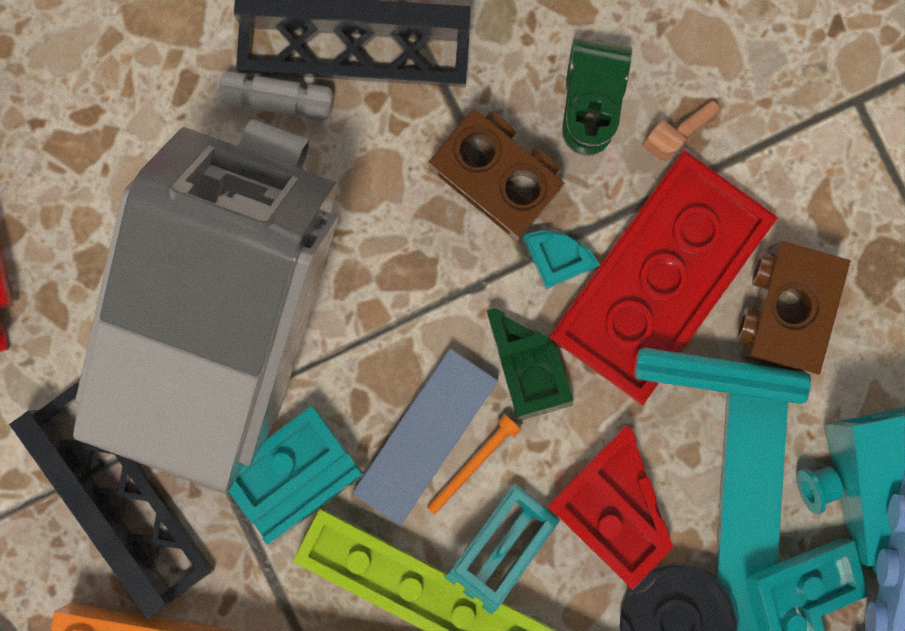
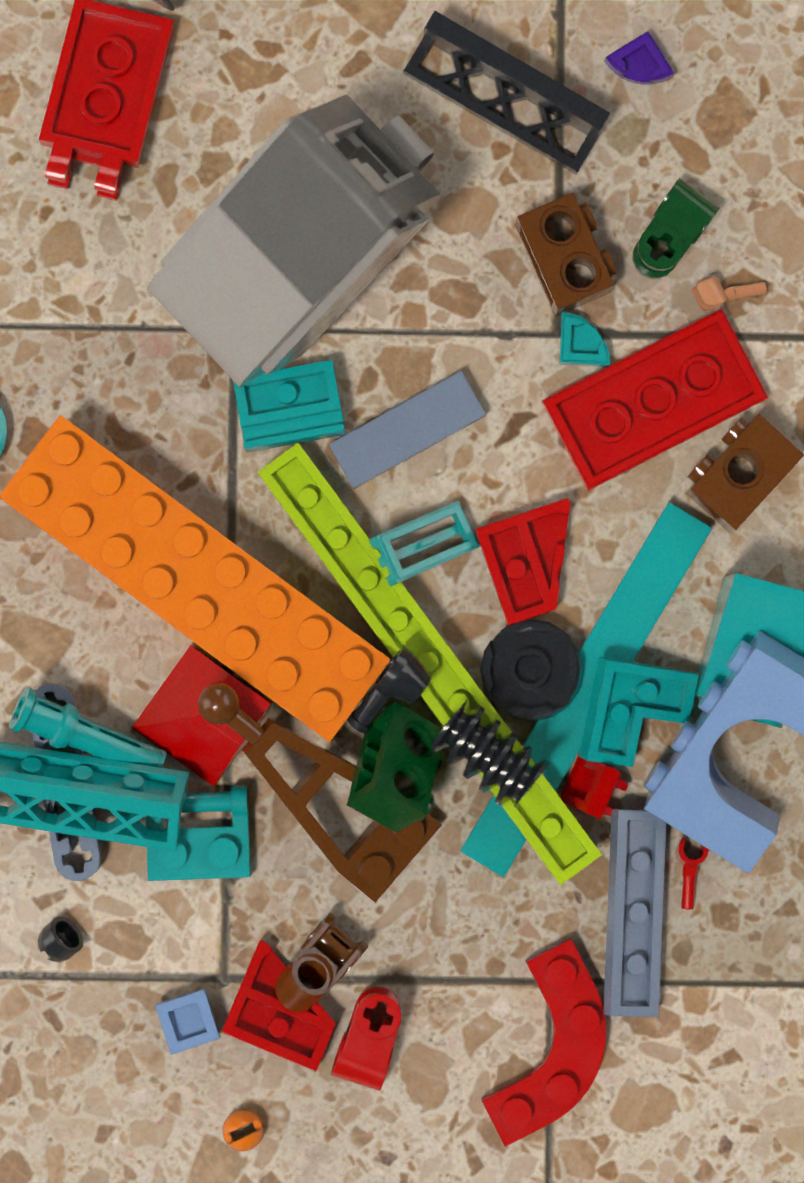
camera: 20 degrees right, 0 degrees up
black fence [9,383,214,619] -> none
light grey axle [218,71,333,120] -> none
orange piece [427,414,522,515] -> none
dark green slope [487,308,573,422] -> none
teal axle [634,348,811,404] -> none
teal piece [797,466,844,514] -> none

